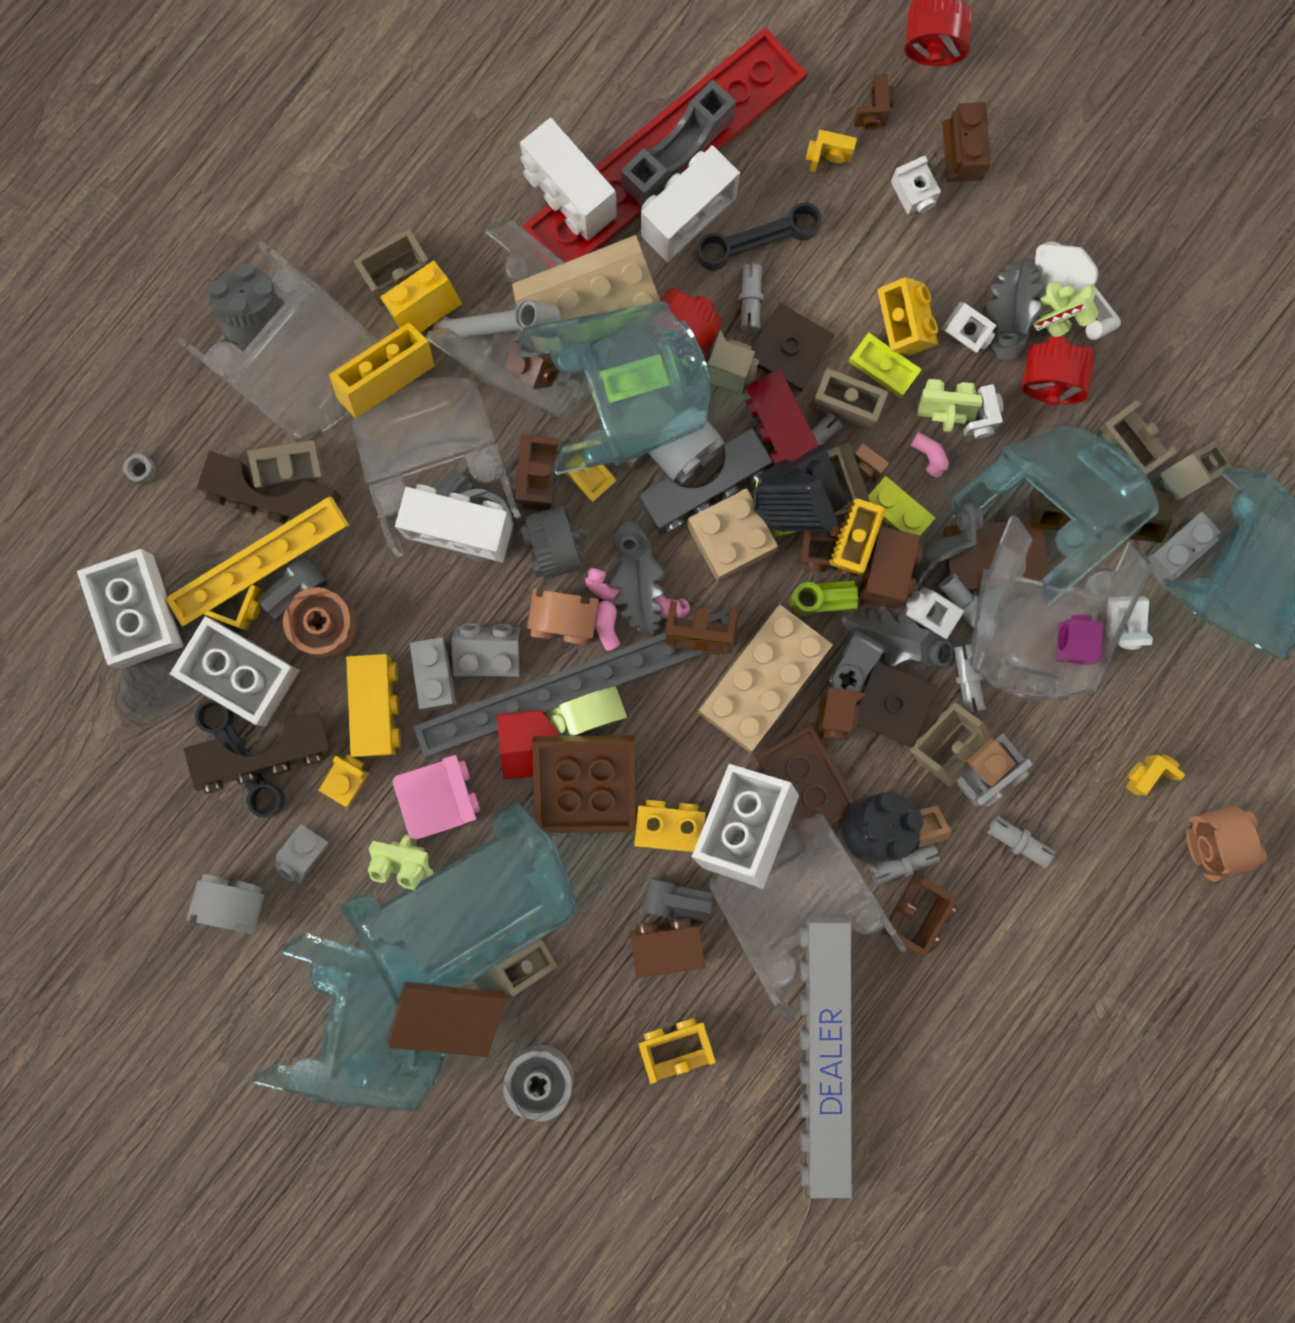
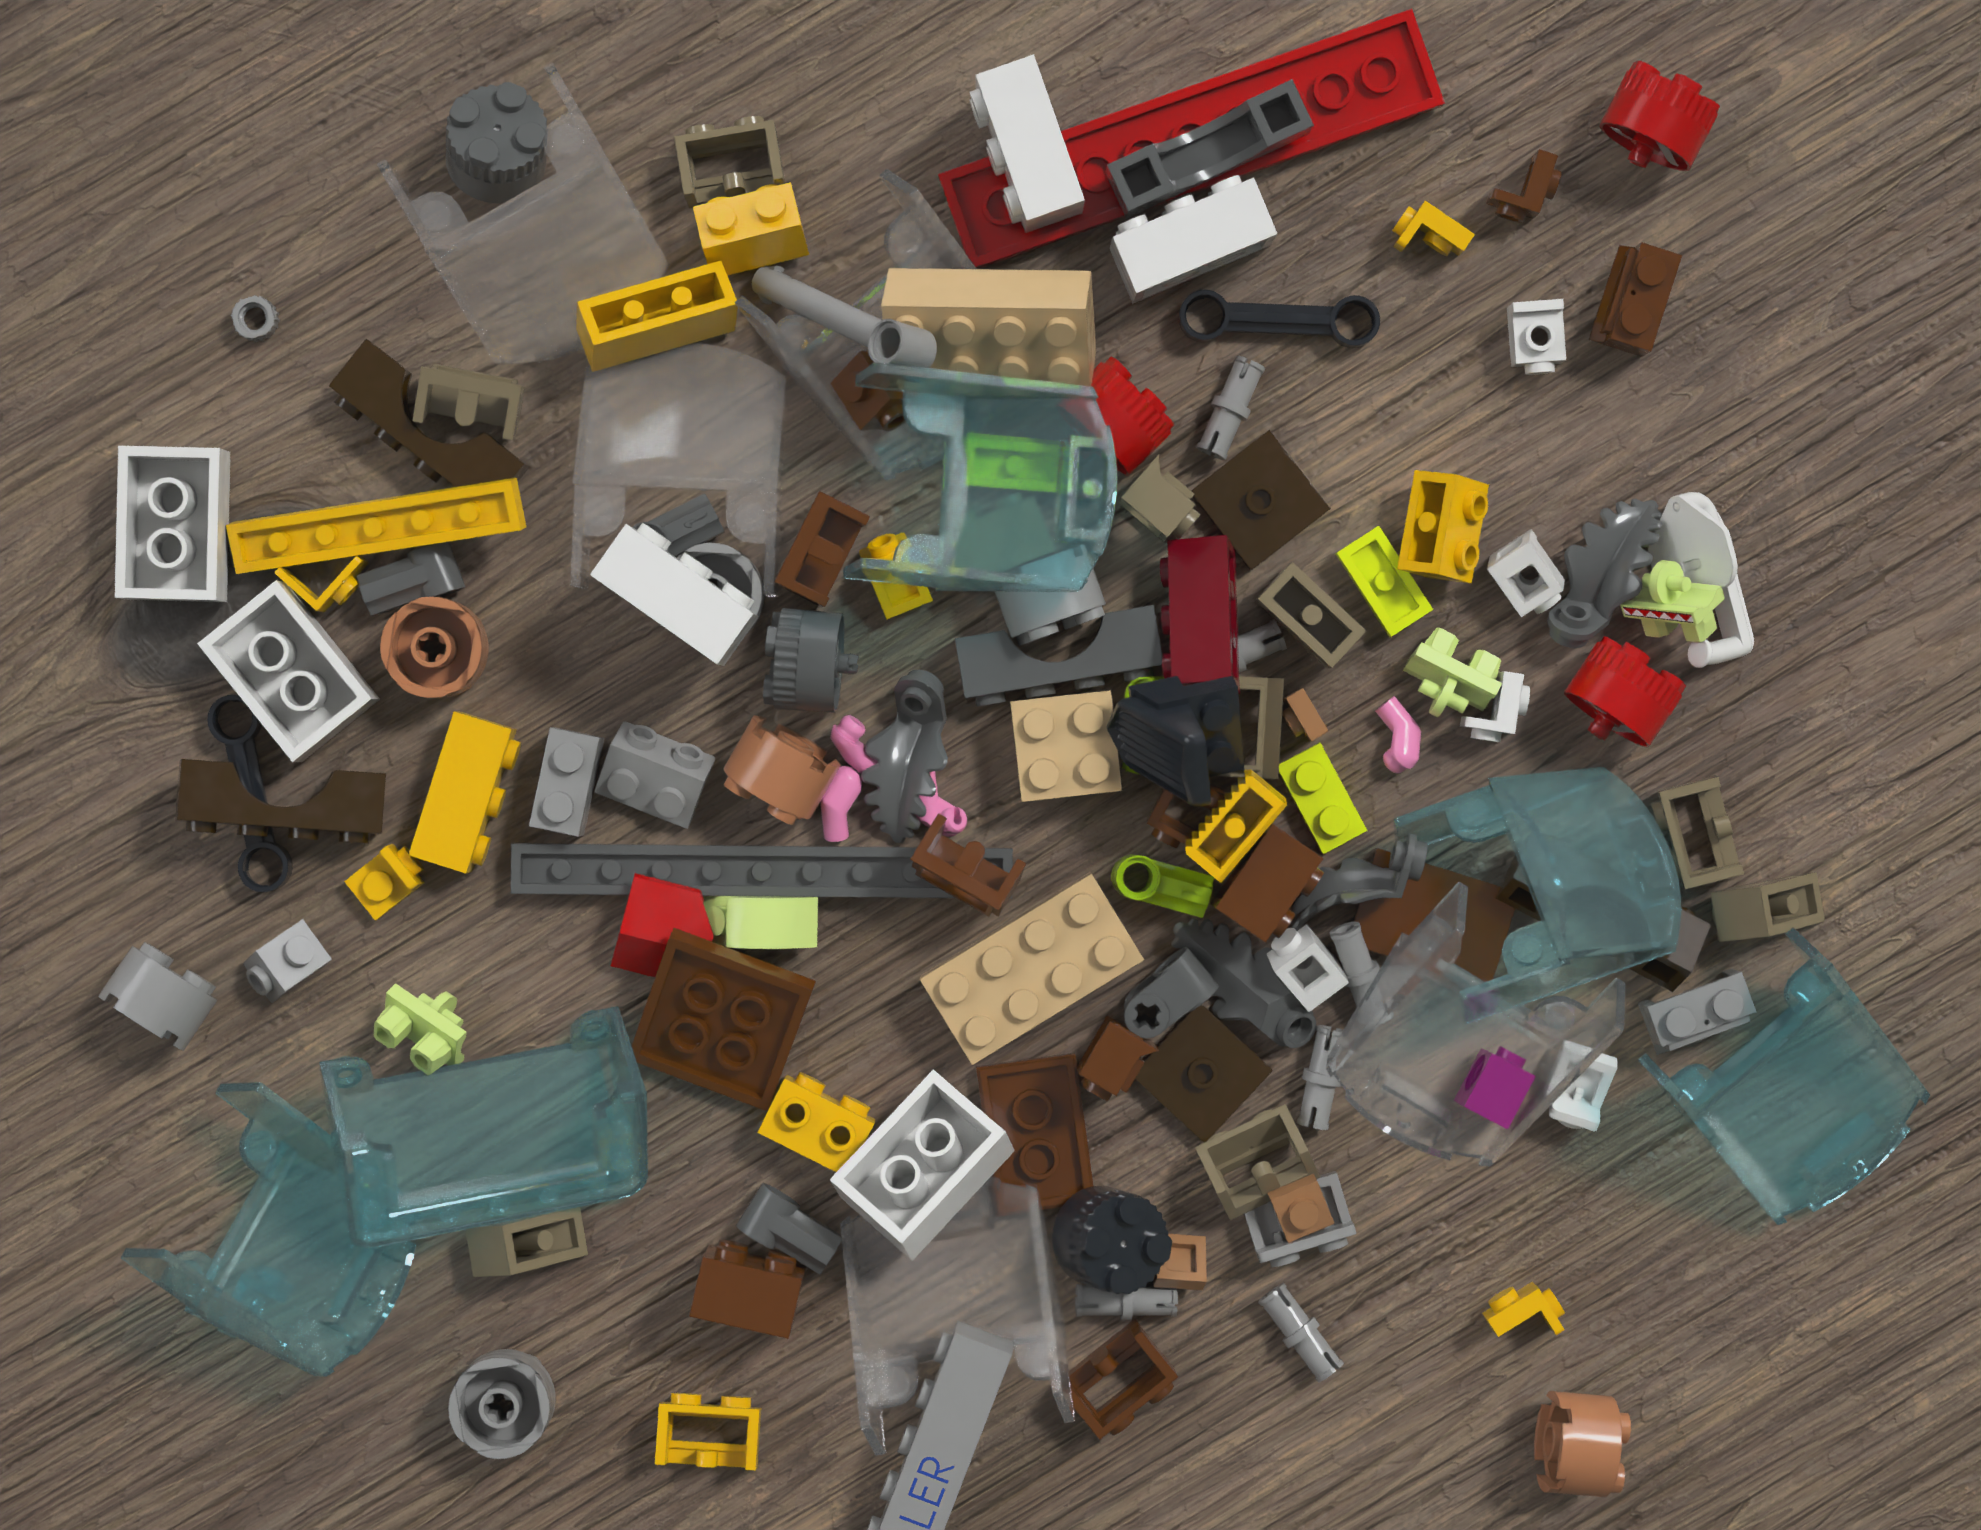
camera: 25 degrees right, 5 degrees up
reddish brown tile [386,981,507,1057] -> none
bright pink bracket [393,755,480,840] -> none

